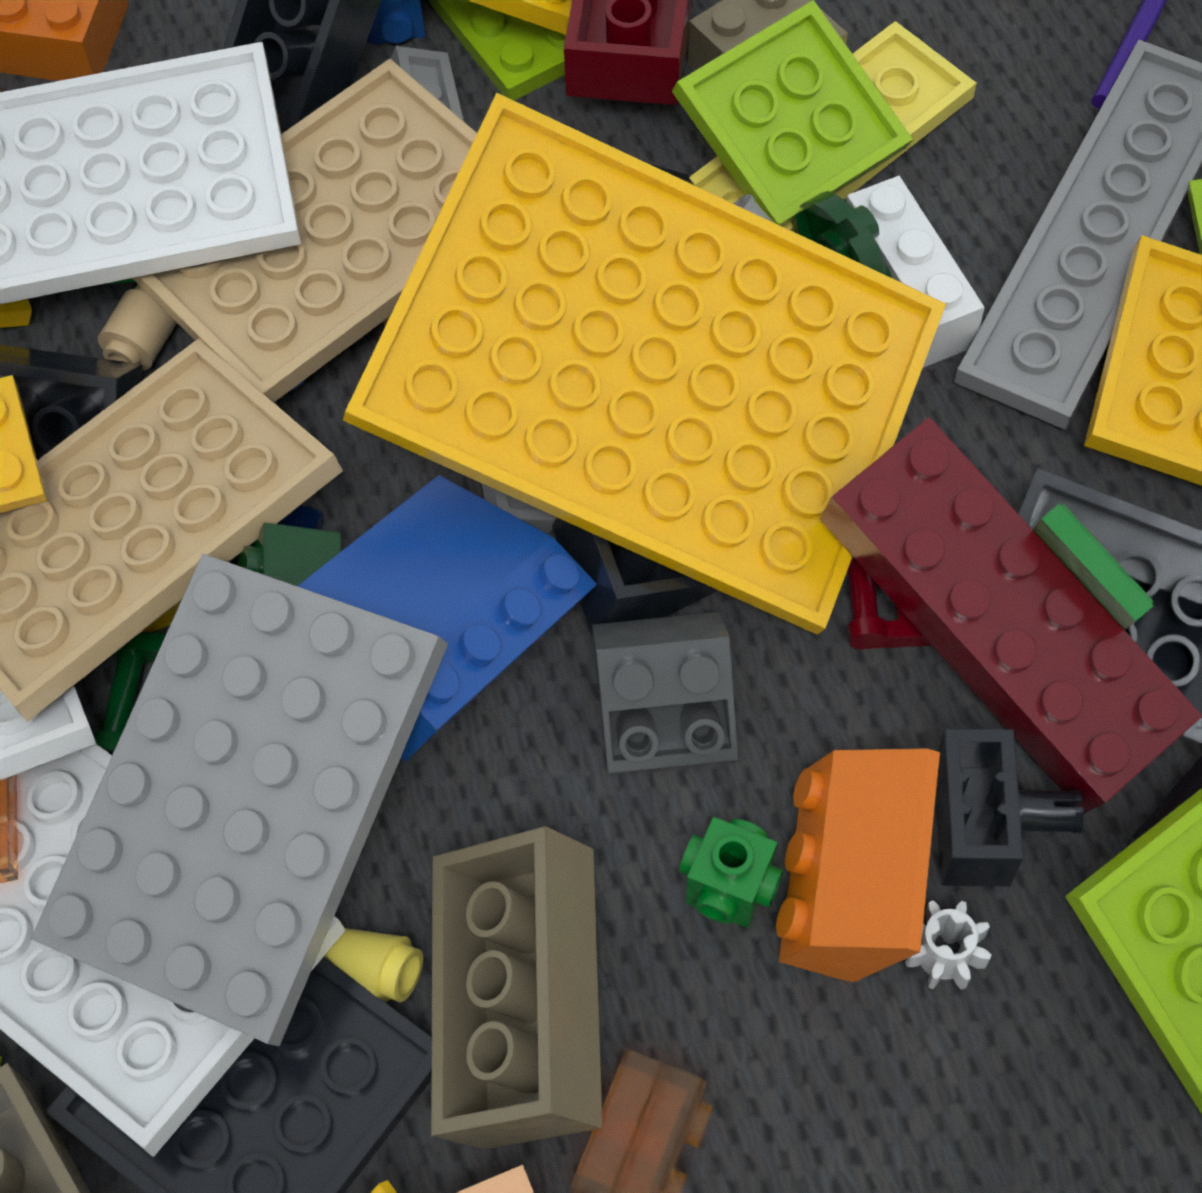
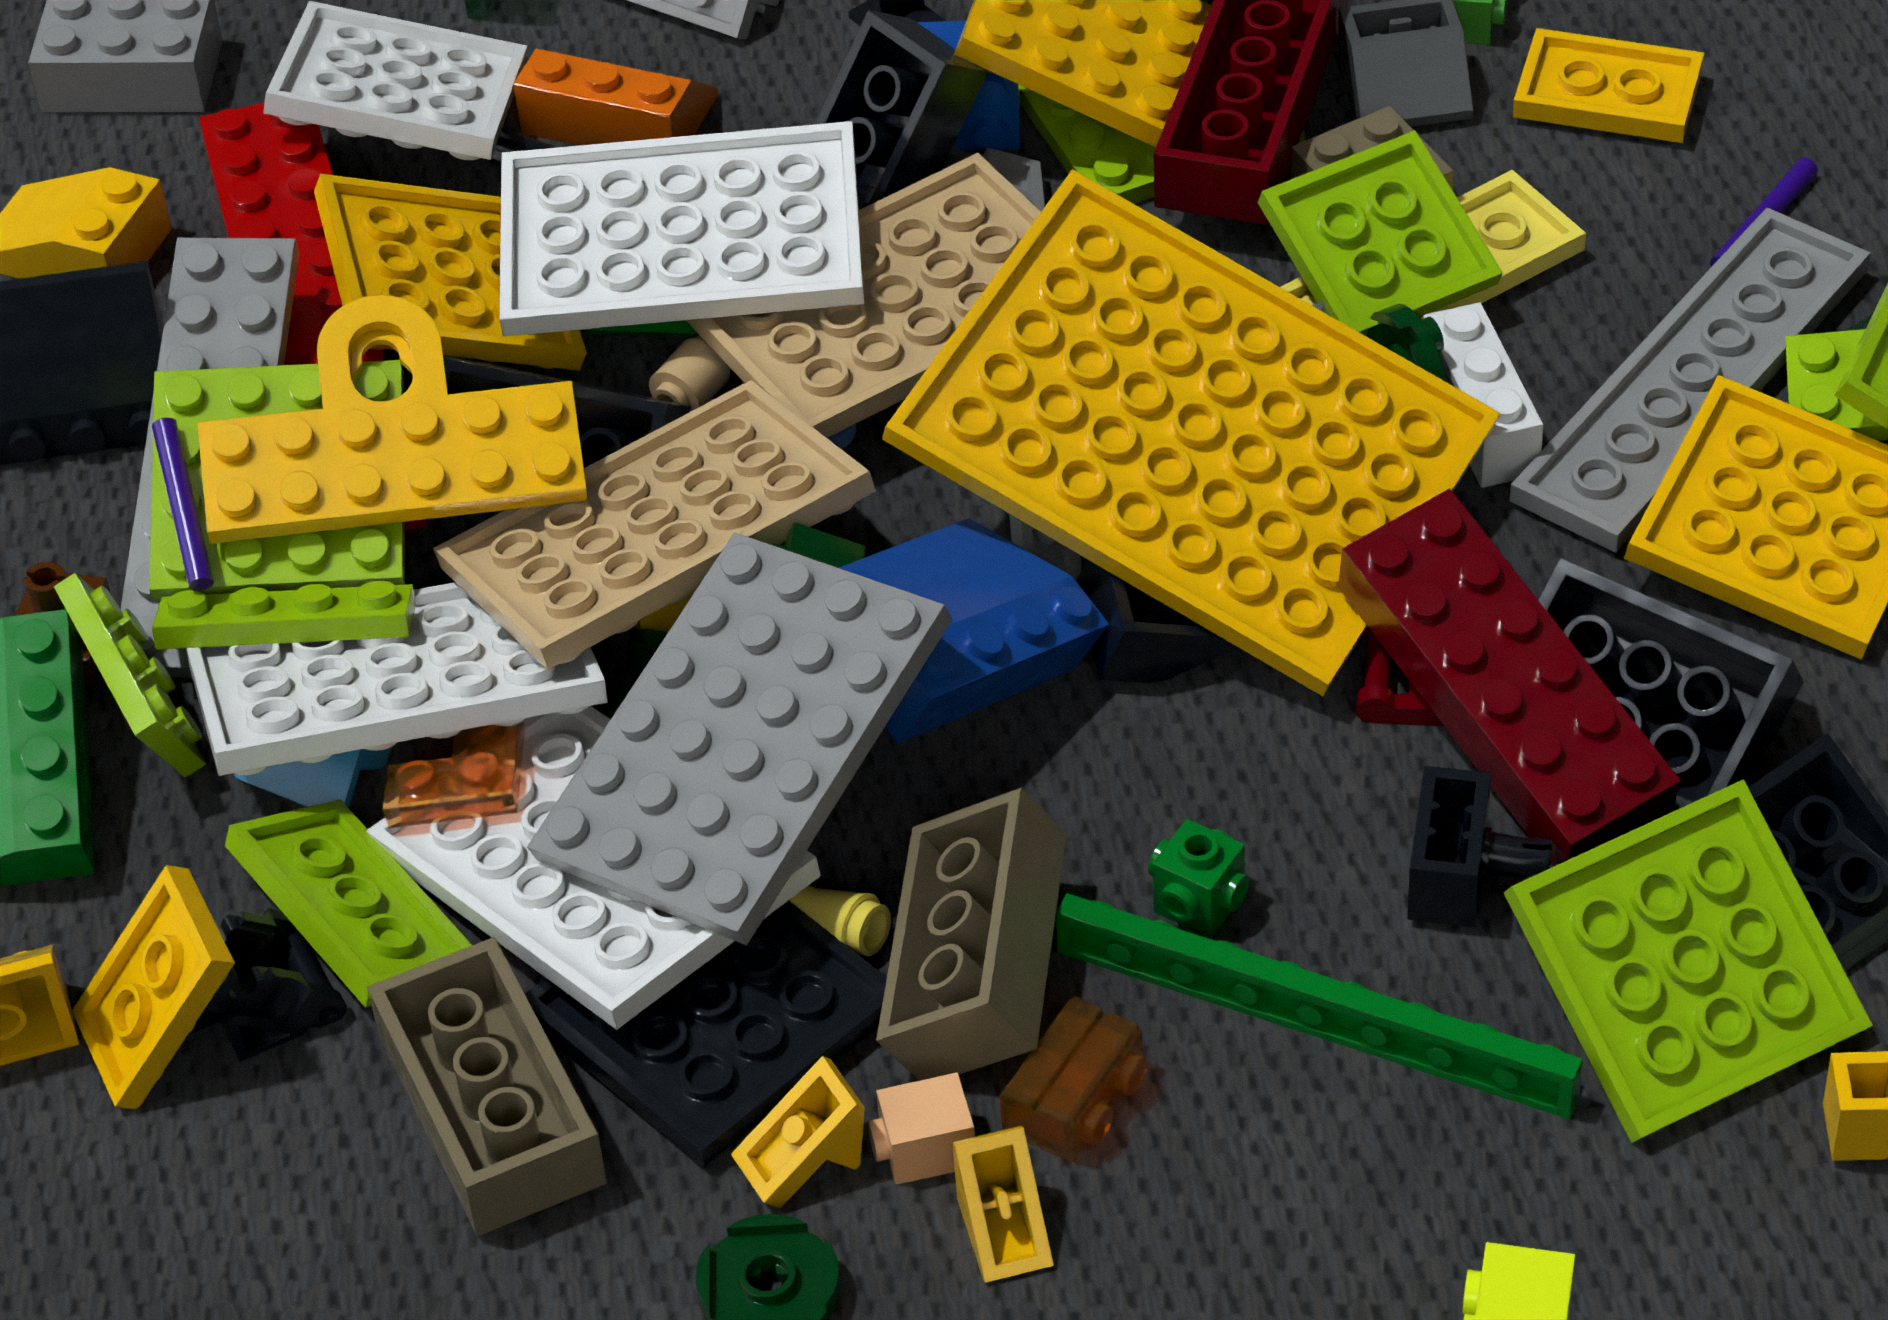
camera: 10 degrees right, 15 degrees down
dark grey slope [592,612,738,774] -> none
orange slope [776,749,940,982] -> none
white gear [905,900,992,990] -> none
green tile [1033,503,1154,630] -> none
none -> green plate [1056,893,1583,1120]

